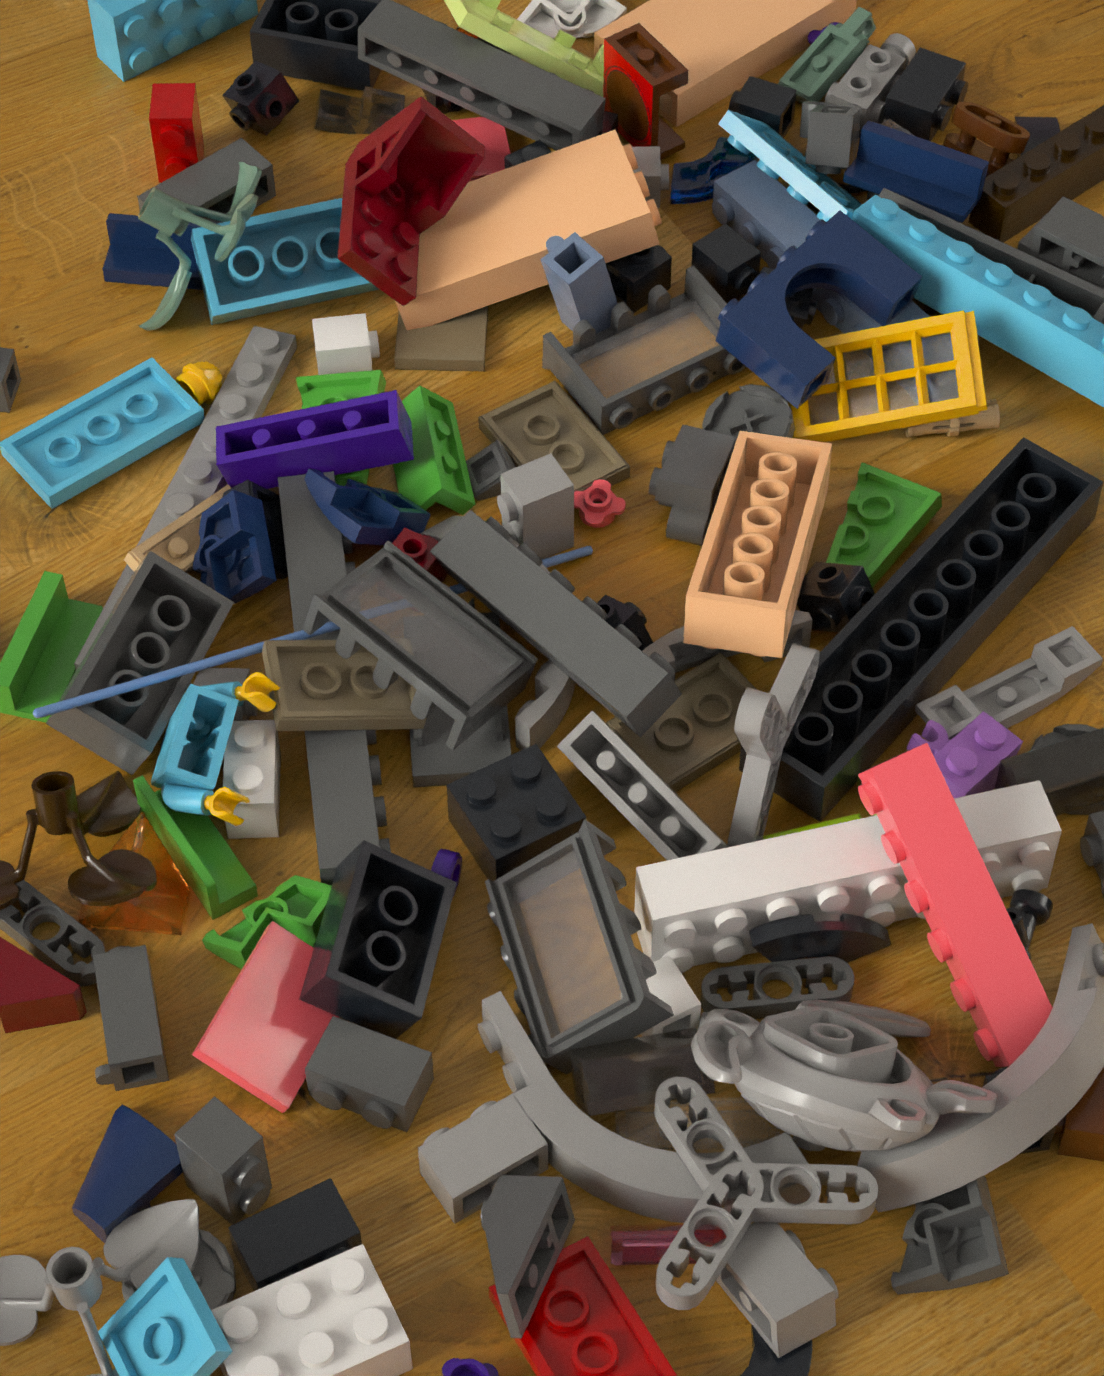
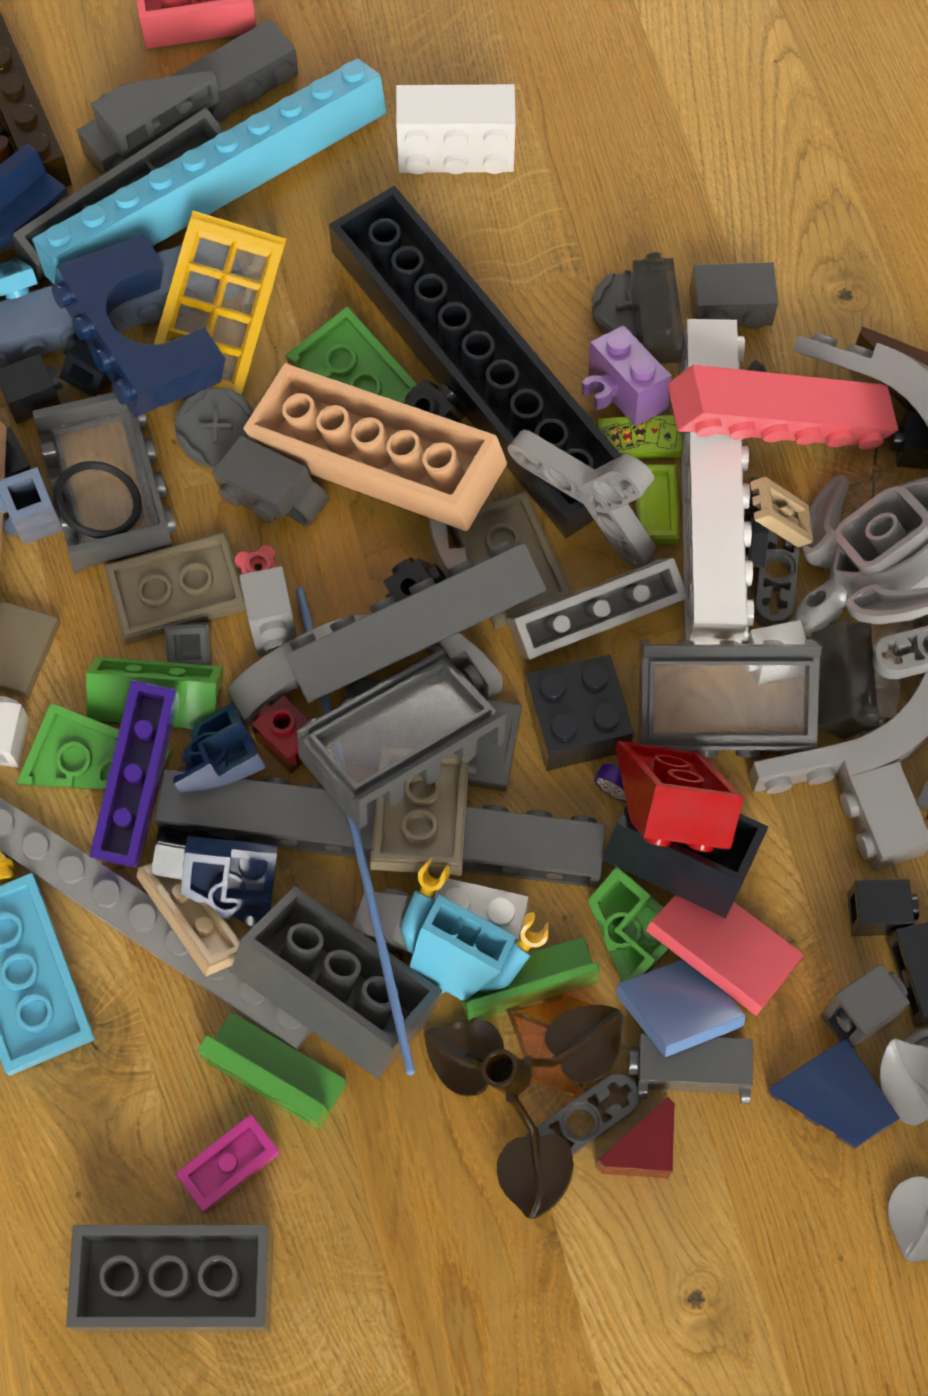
camera: 75 degrees left, 15 degrees up
dark grey brick [305,1016,434,1132] -> none
light grey slope [915,626,1103,740] -> none
none -> black tyre [54,461,142,539]
none -> red slope [616,741,744,852]
none -> medium blue tile [616,960,746,1057]
none -> tan tile [750,477,813,548]
none -> black brick [847,879,919,936]

